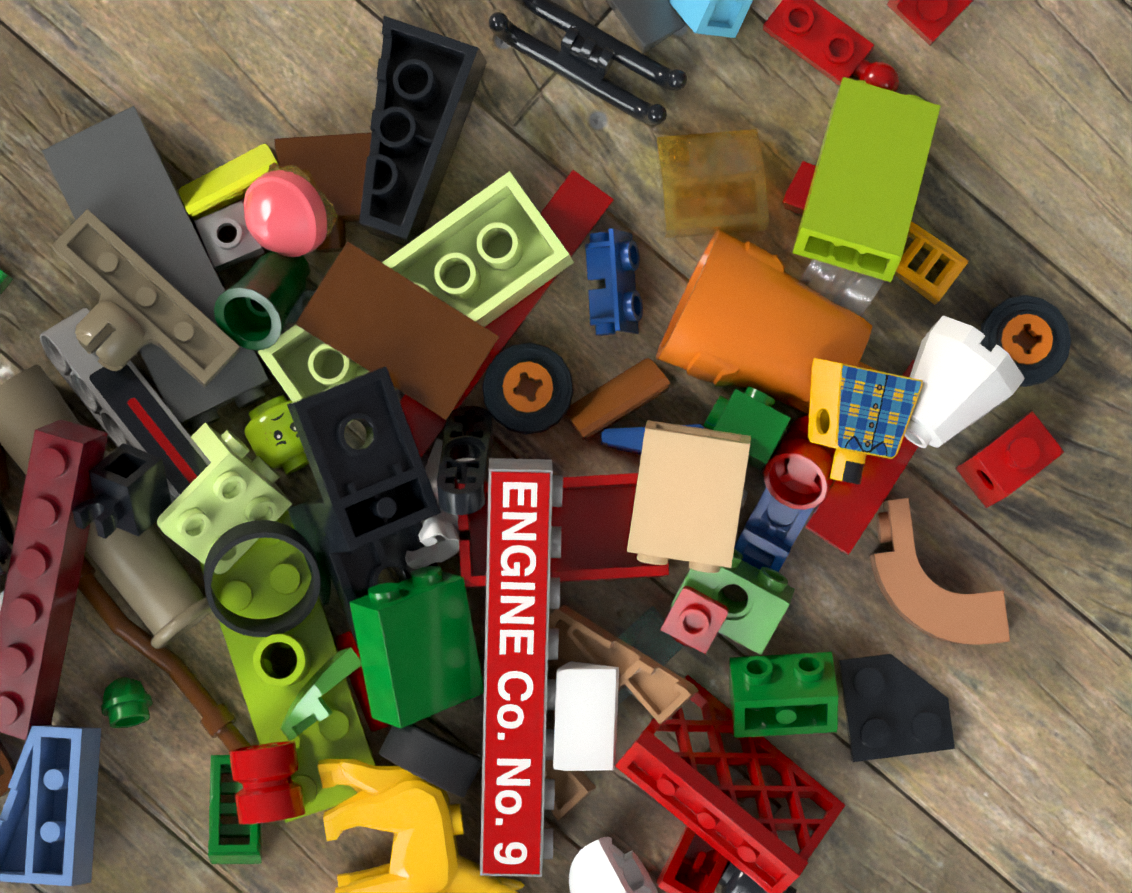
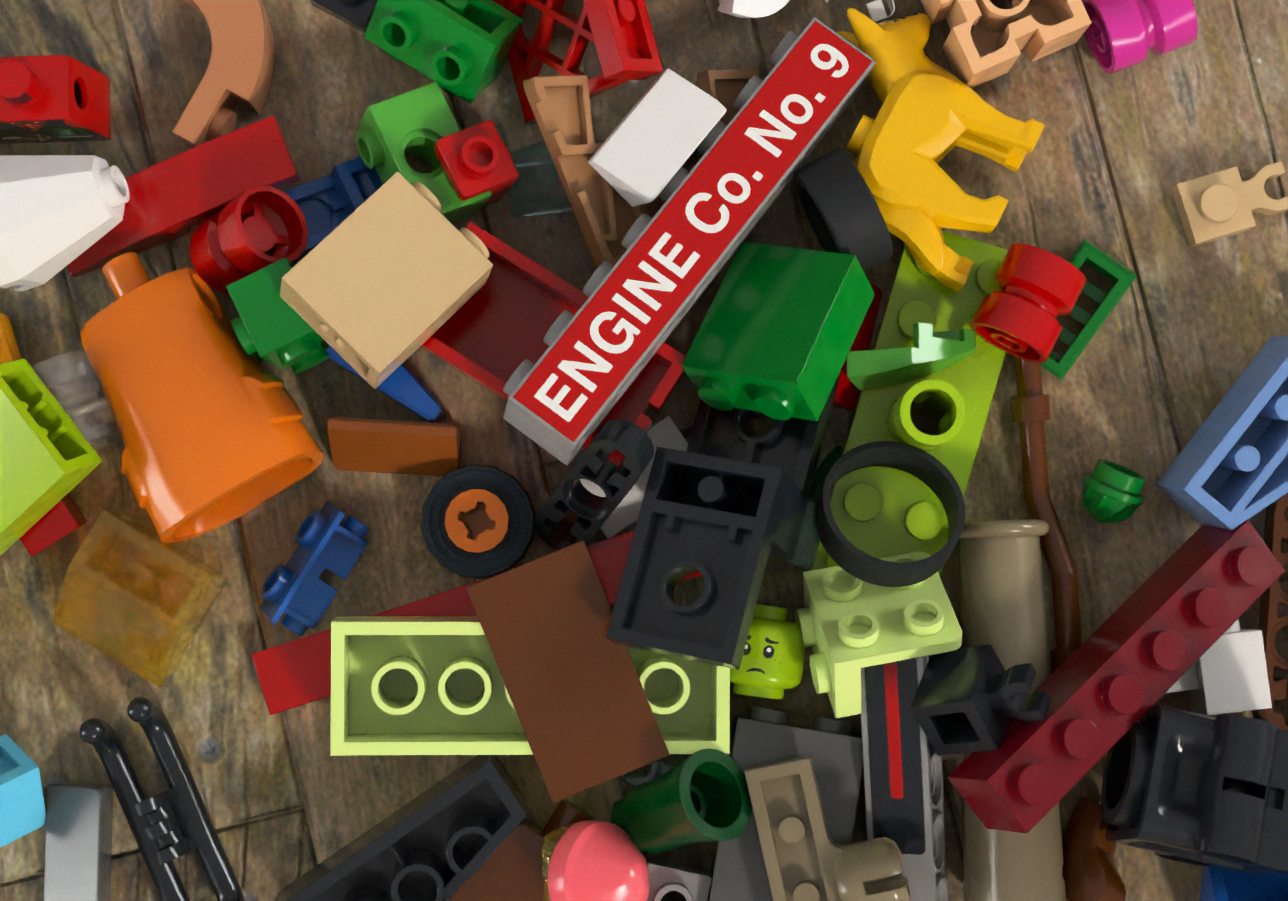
camera: 140 degrees left, 0 degrees up
white piece [405,517,460,569] -> none
torso [808,358,923,484] -> none

